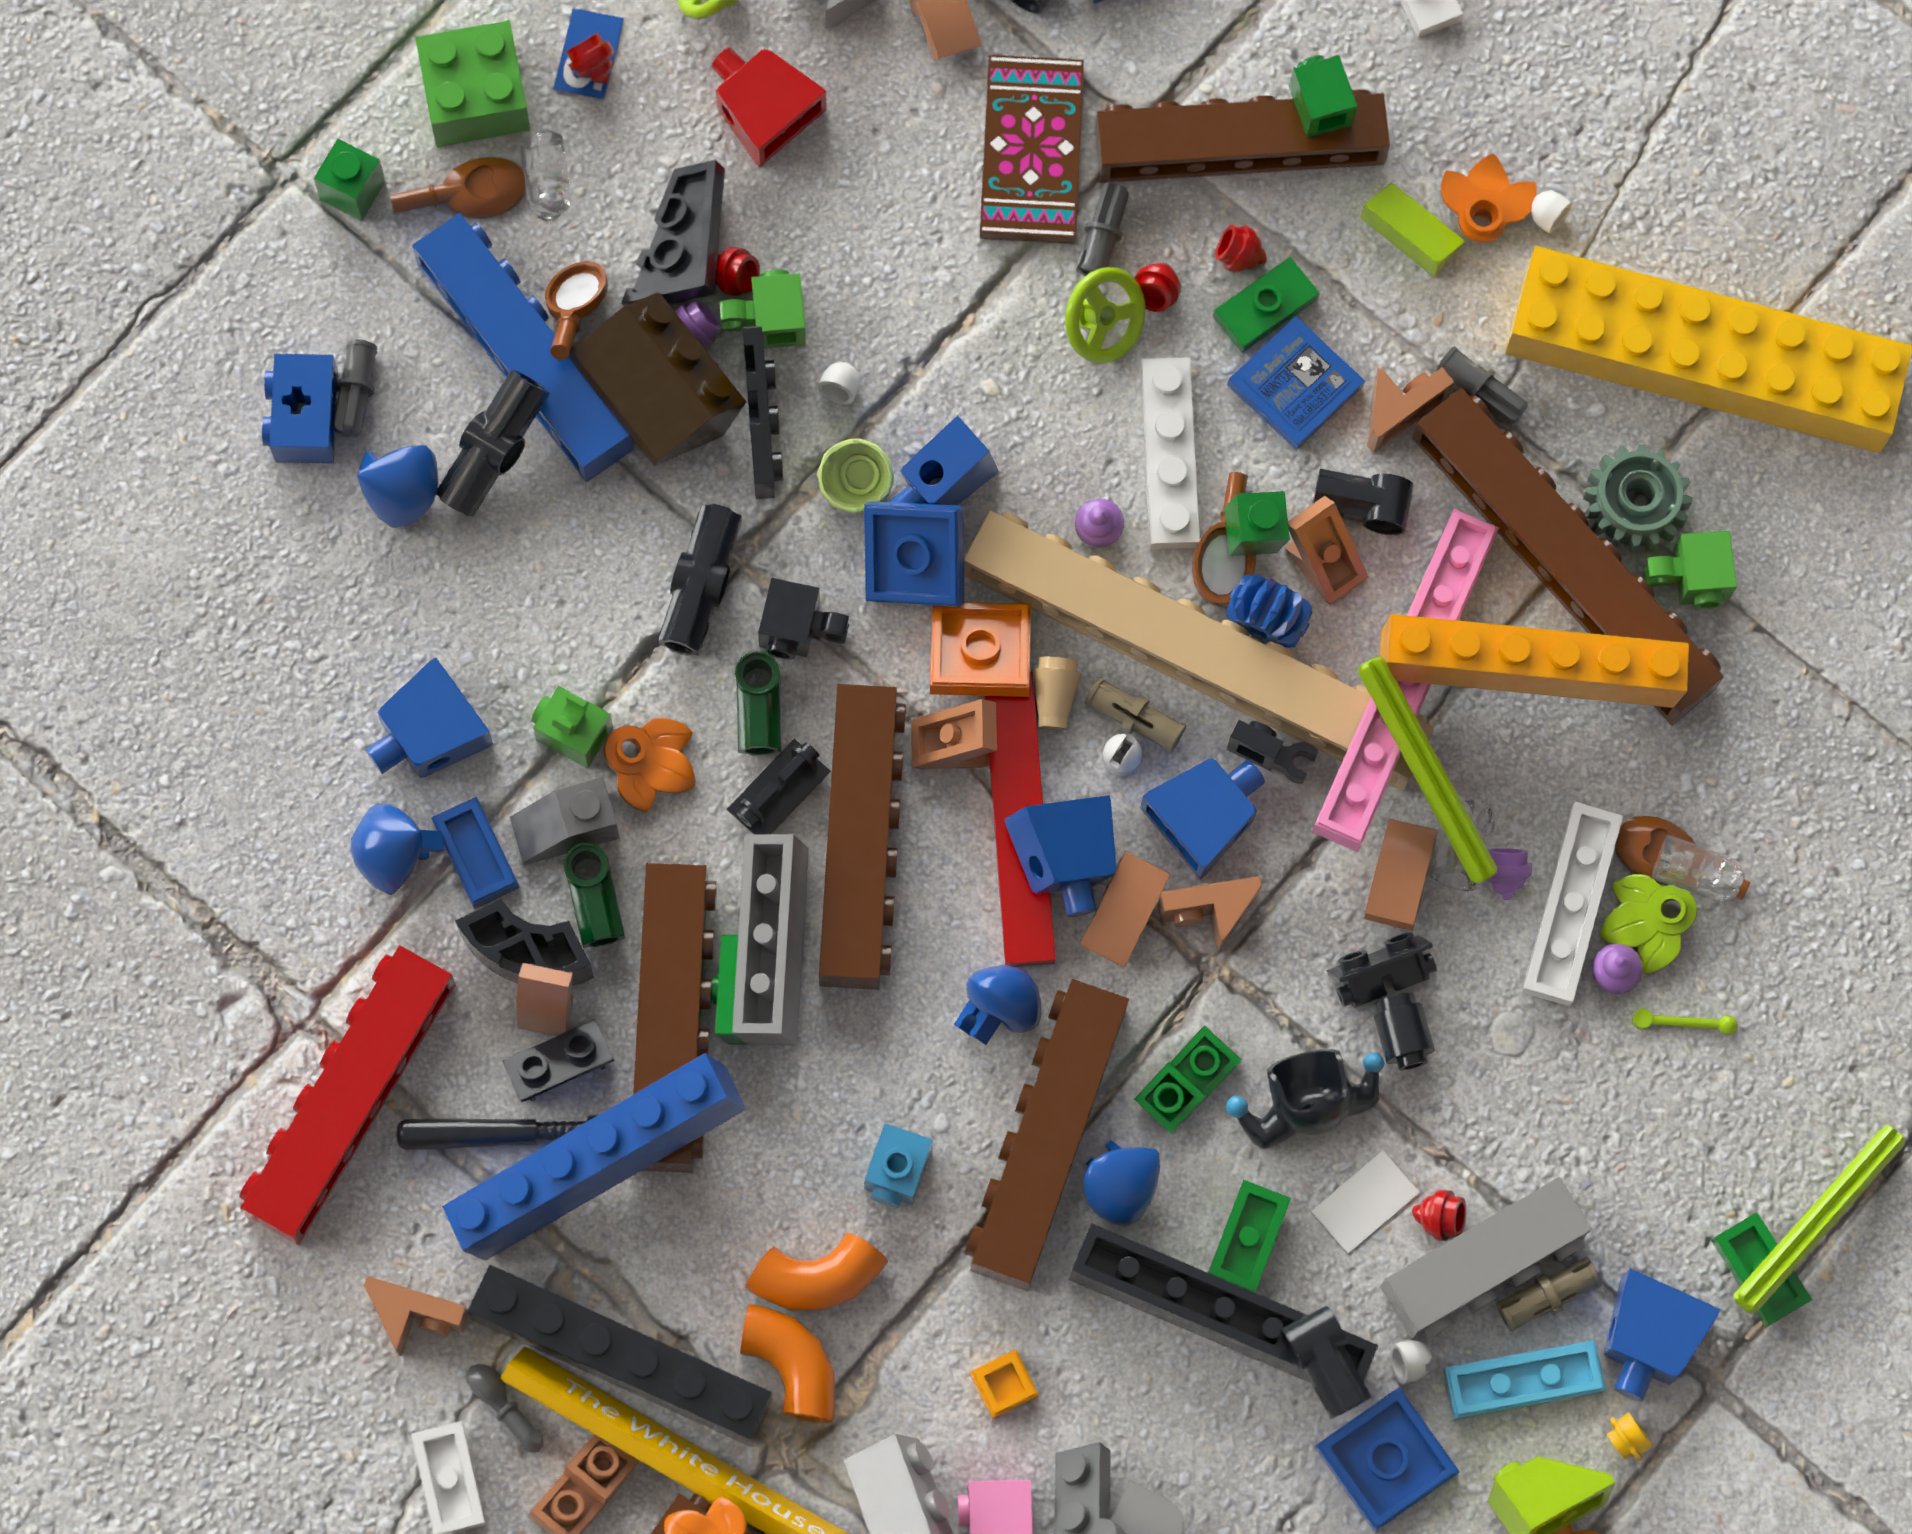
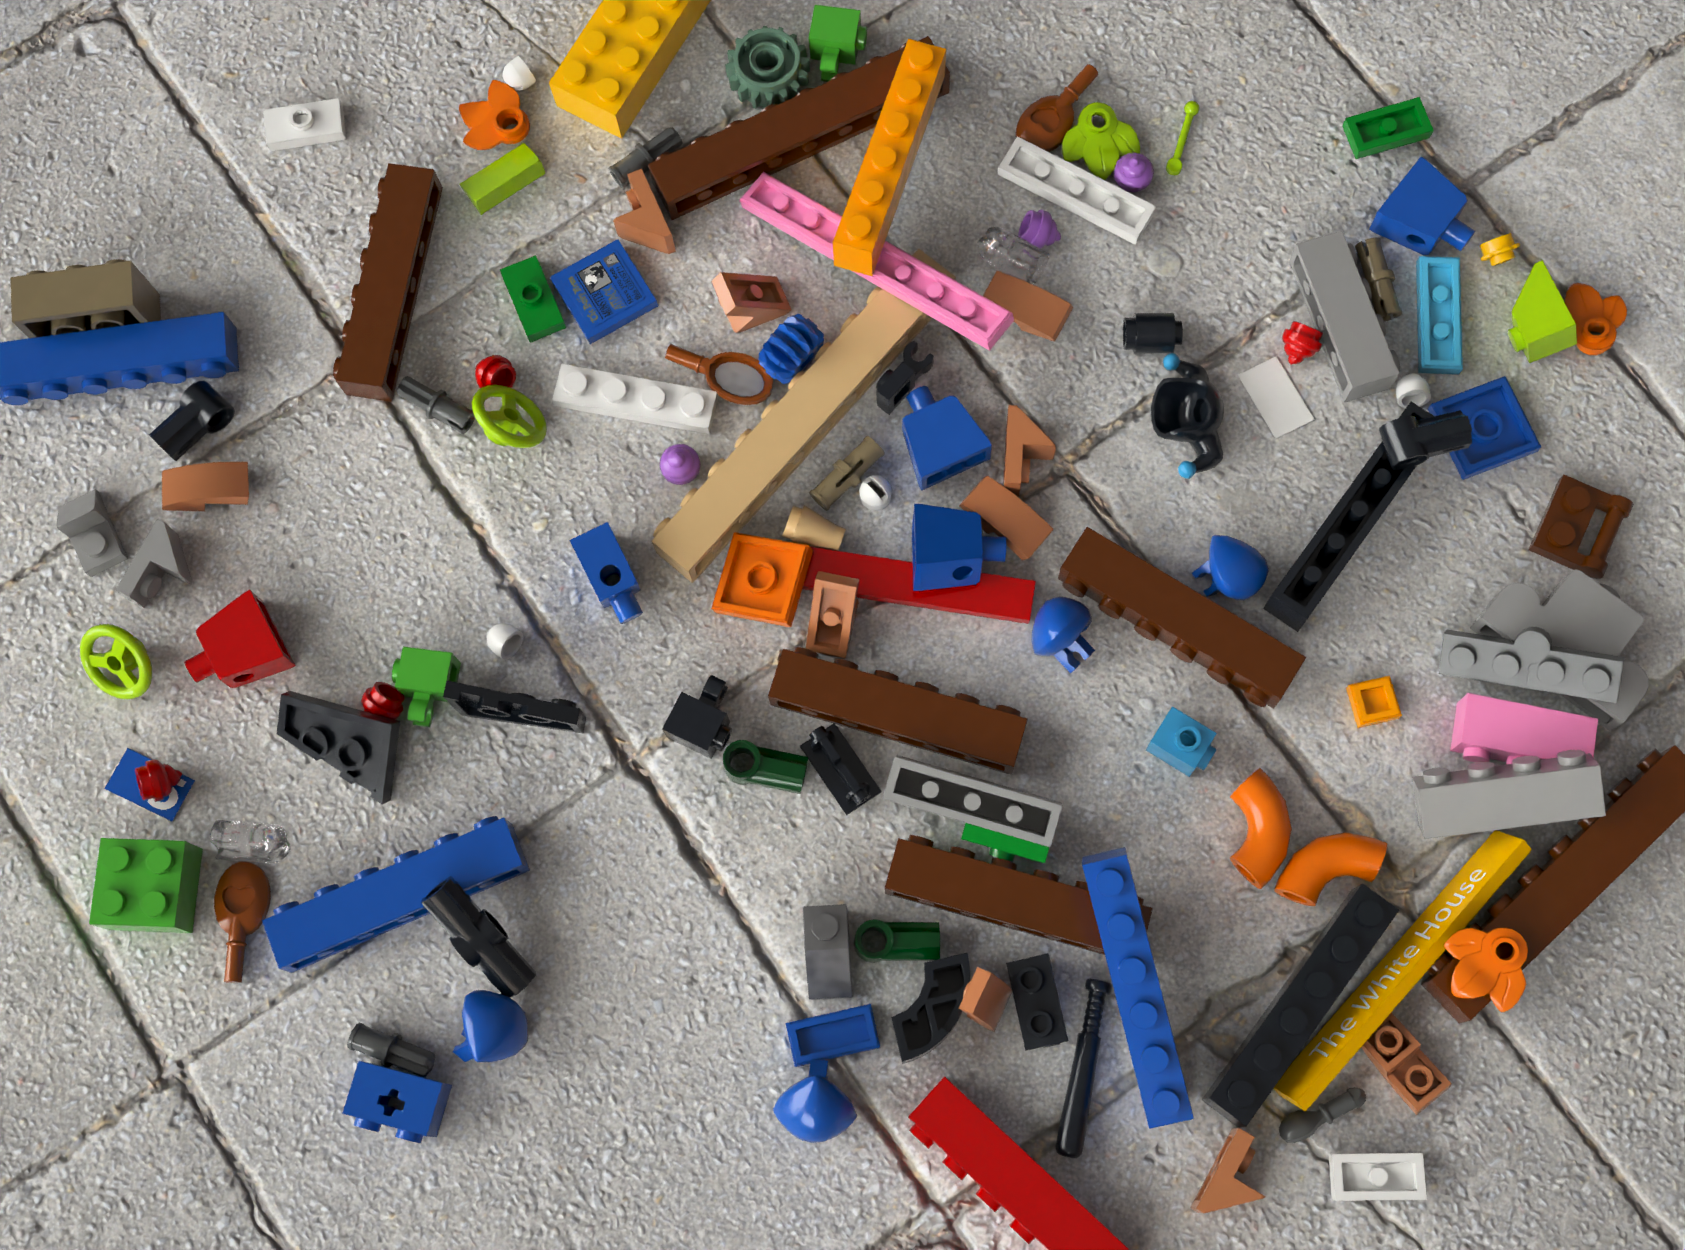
camera: 65 degrees left, 0 degrees up
green brick [314,138,386,221] -> none
blue torso [365,657,493,778] -> none
bright green brick [531,685,613,769] -> none
dark orange piece [545,261,608,360] -> none
dark brown slope [568,292,747,466] -> none
orange plate [603,718,696,812] -> none
black piece [658,503,742,656] -> none
medium lavender plate [675,299,721,347] -> none
yellowish green hair [817,438,894,513] -> none
blue tile [864,501,965,607] -> none
reddish brown tile [979,55,1084,244] -> none
green slope [1134,1025,1243,1134] -> none
green plate [1208,1180,1291,1293] -> none
red plate [1215,225,1267,273] -> none
green brick [1224,491,1290,556] -> none
green brick [1289,55,1357,138] -> none
black piece [1313,469,1414,535] -> none
black hinge [1326,933,1437,1008] -> none
lime axle [1358,657,1497,883] -> none
clear piece [1651,835,1745,902] -> none
lime axle [1734,1125,1905,1314] -> none

